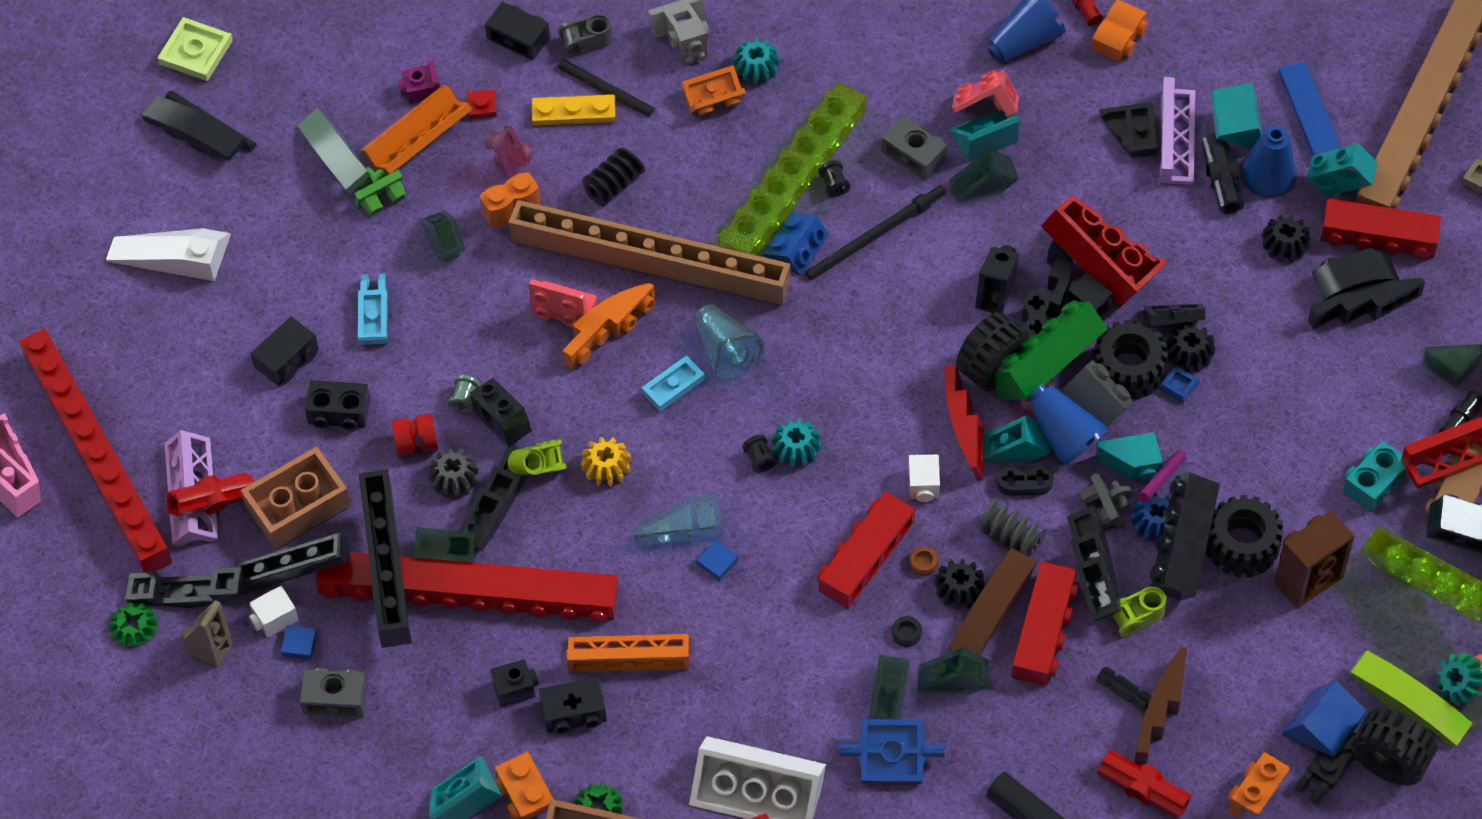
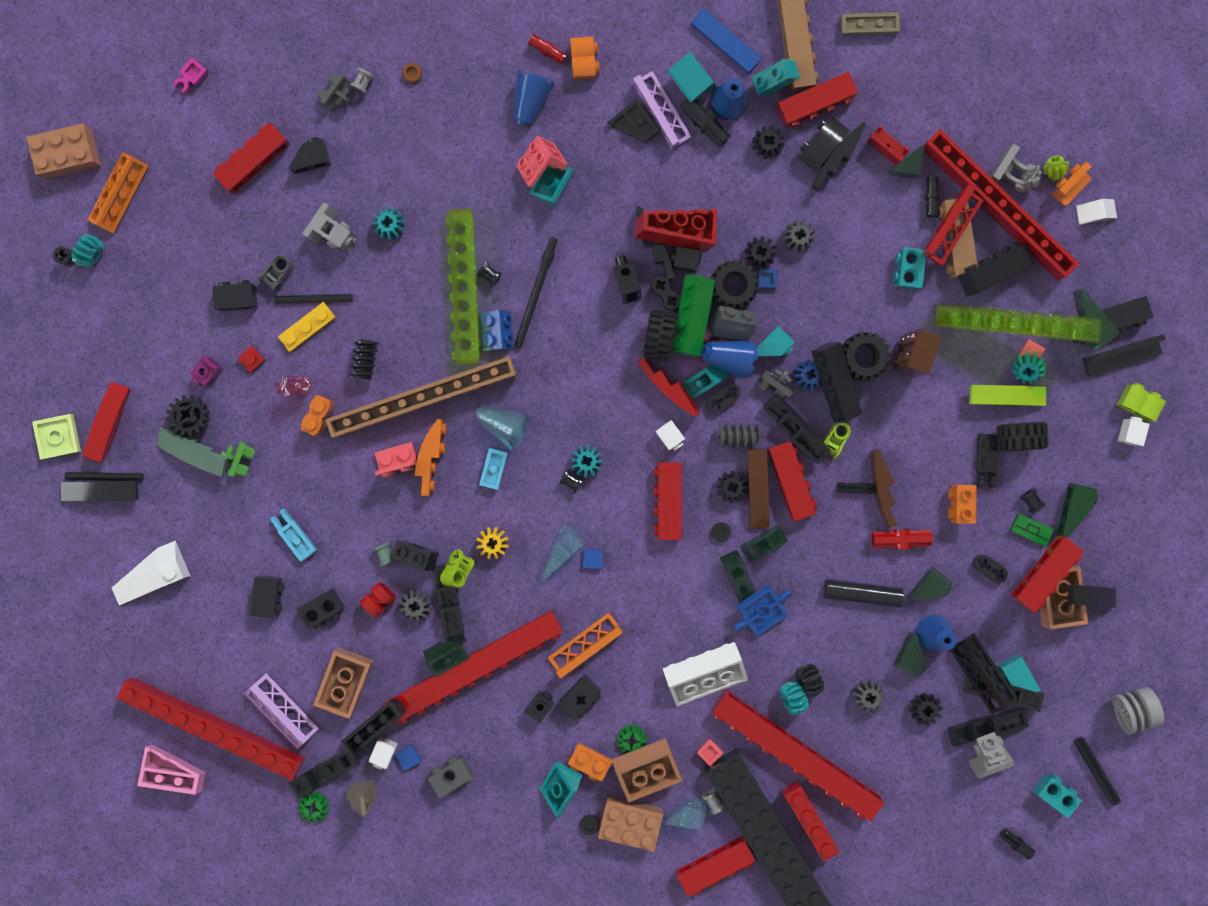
camera: 30 degrees left, 30 degrees up
red piece [166,473,255,518] -> none
black brick [358,469,412,648] -> none
orange fence [361,85,472,175] -> none
slope [419,210,466,261] -> none
orange bracket [681,65,746,116] -> none
dark grey brick [882,116,947,181] -> none
dark orange tile [909,546,939,576] -> none
slope [949,149,1019,203] -> none
magenta bar [1138,450,1186,503] -> none
black wing [1144,304,1205,326] -> none
blue slope [1282,680,1368,758] -> none
none -> red slope [82,382,131,464]
none -> black gear [166,395,210,437]
none -> dark grey gear [783,219,815,252]
none -> red hinge [867,125,910,165]

